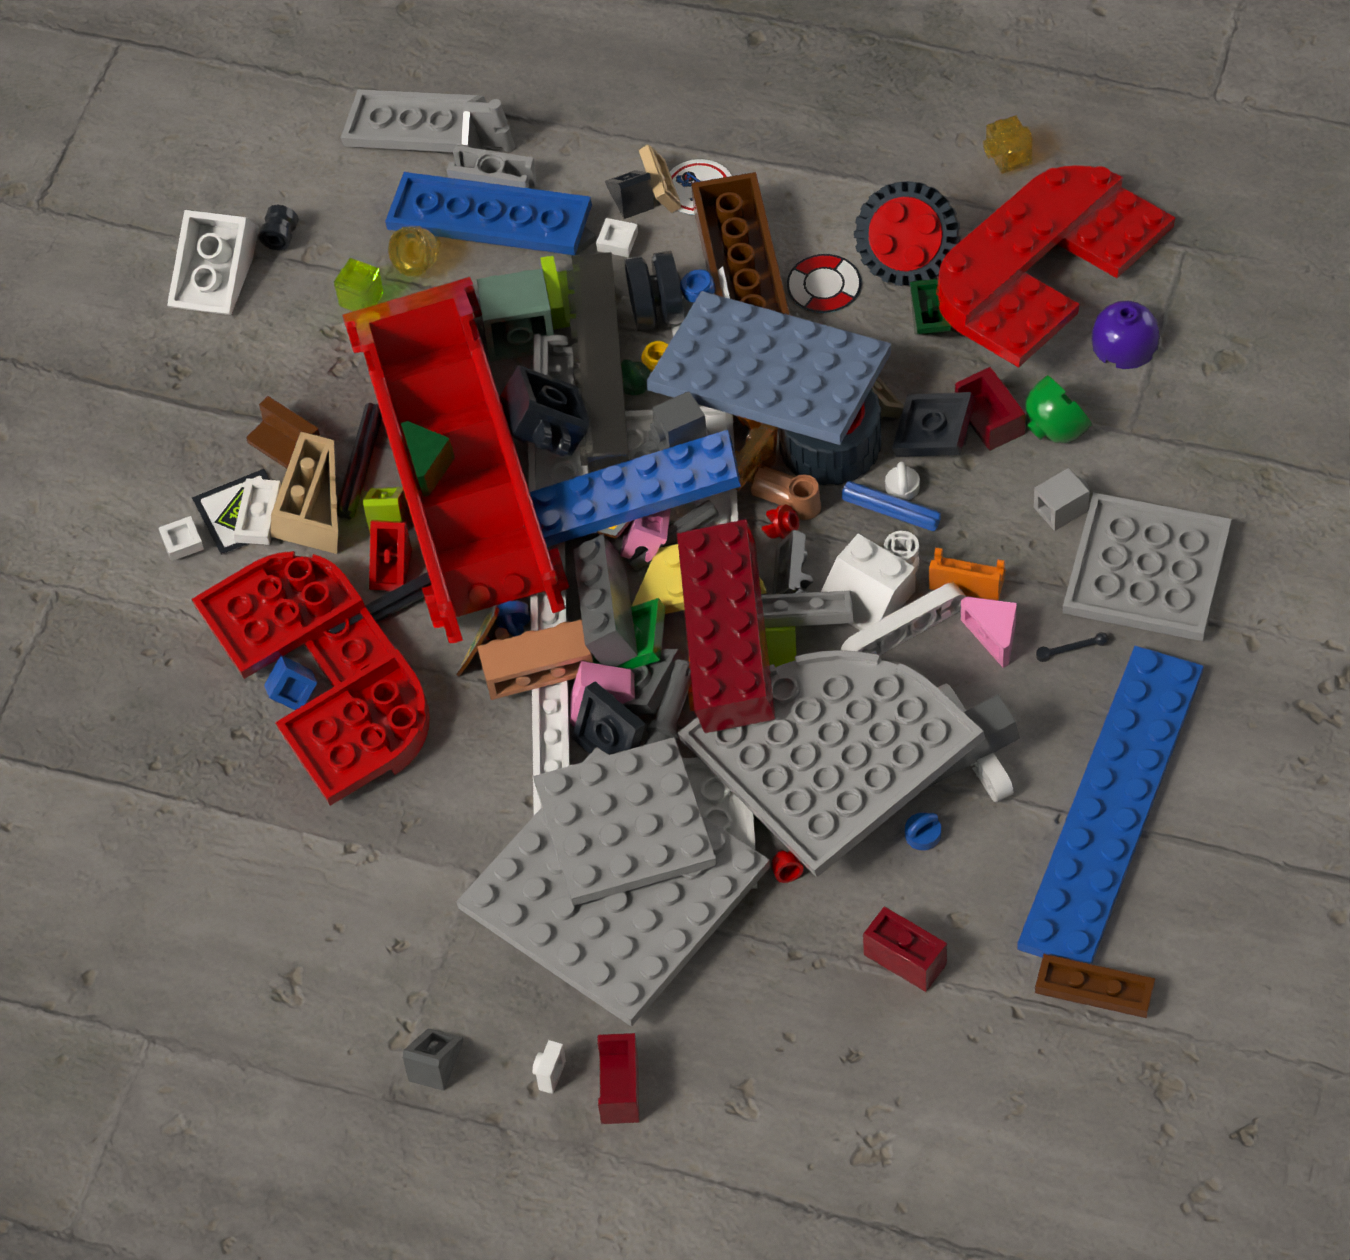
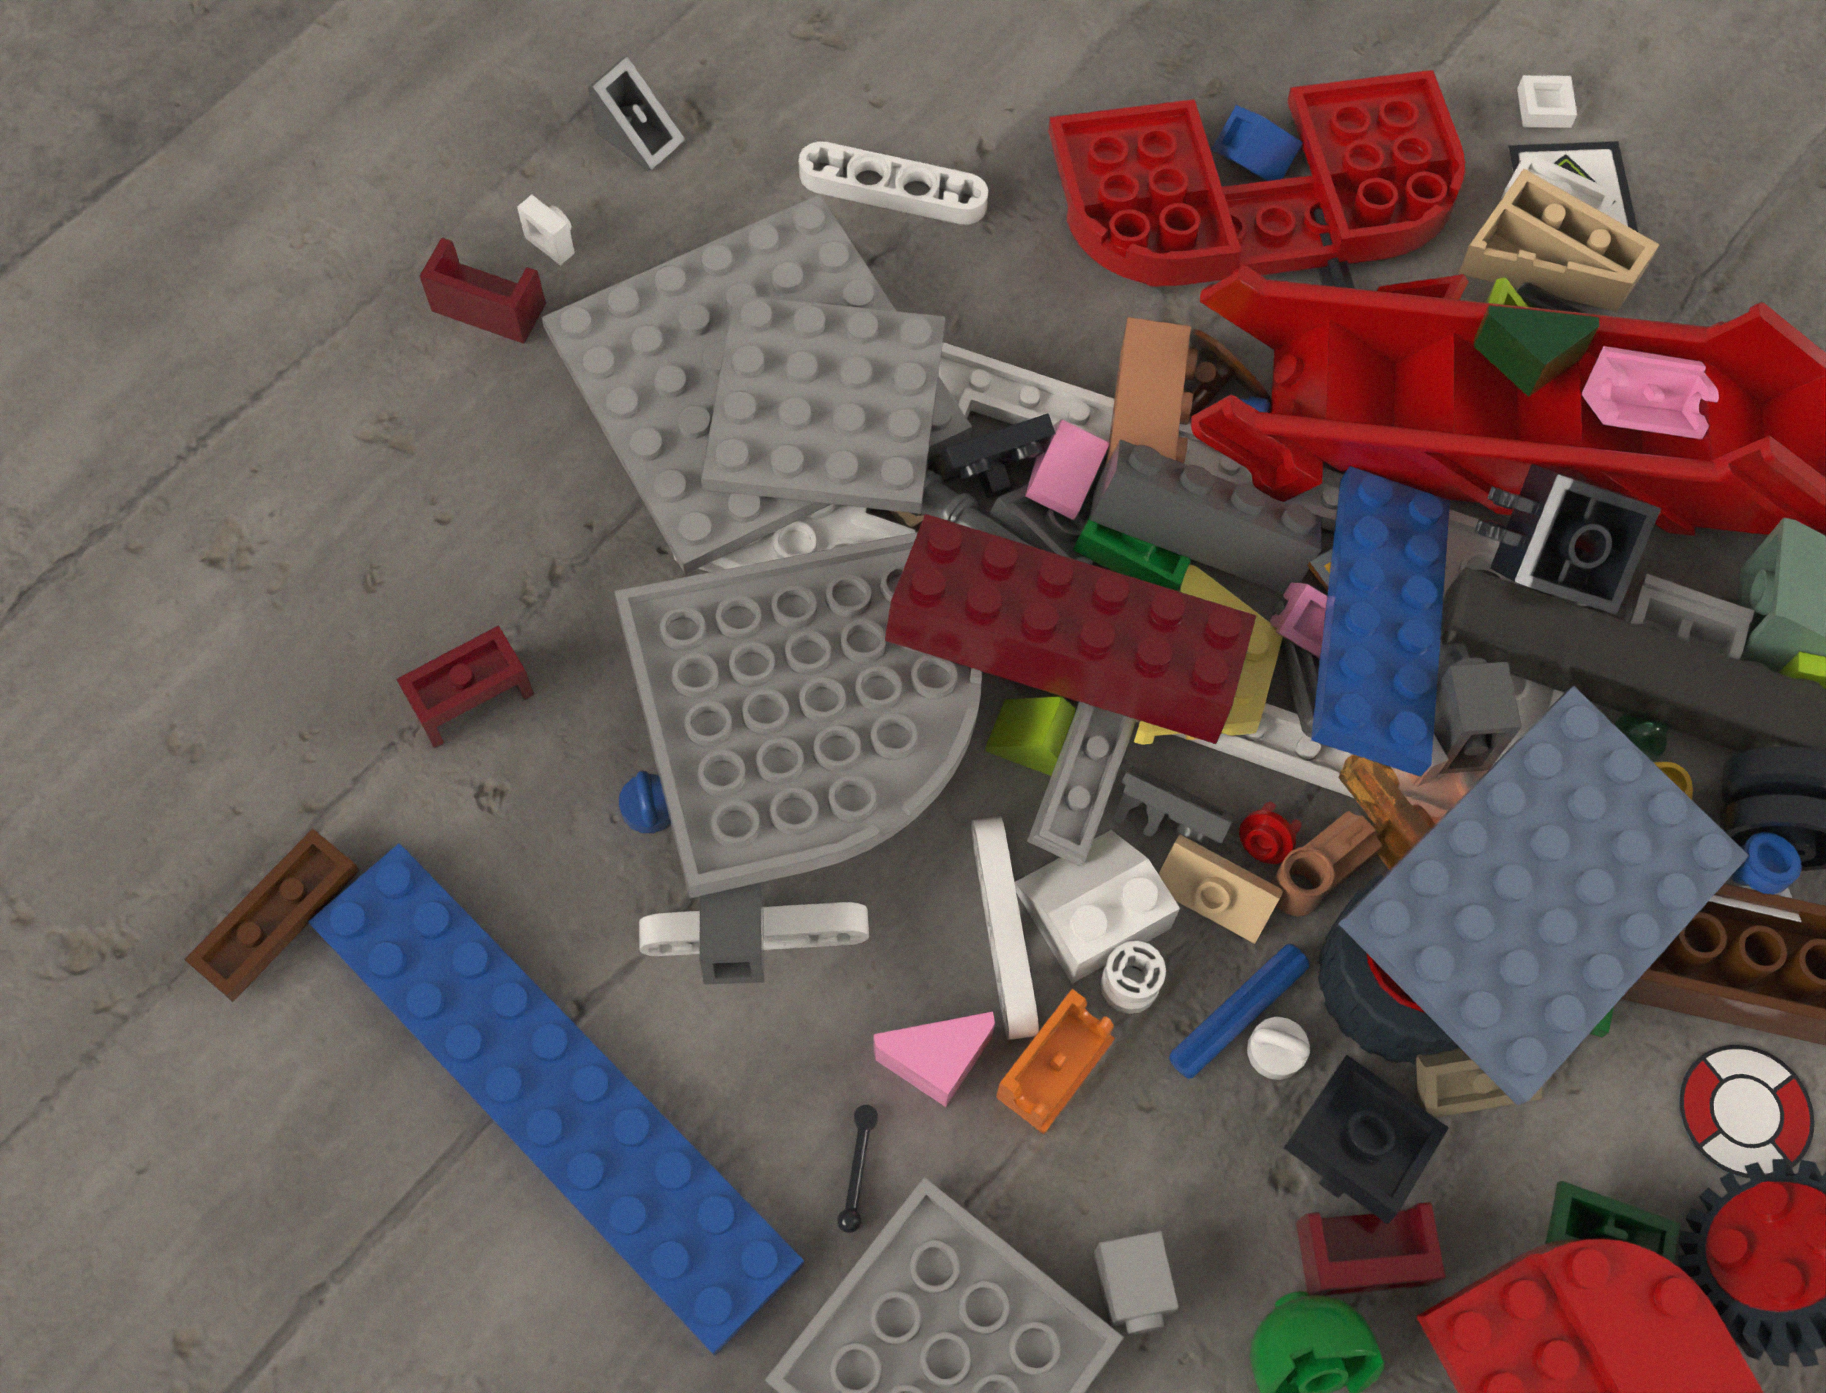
camera: 105 degrees right, 10 degrees up
reddish brown panel [246,396,320,469] -> none
none -> white beam [799,141,988,225]
none -> tan plate [1159,835,1284,944]
none -> bright pink hinge [1582,346,1719,439]

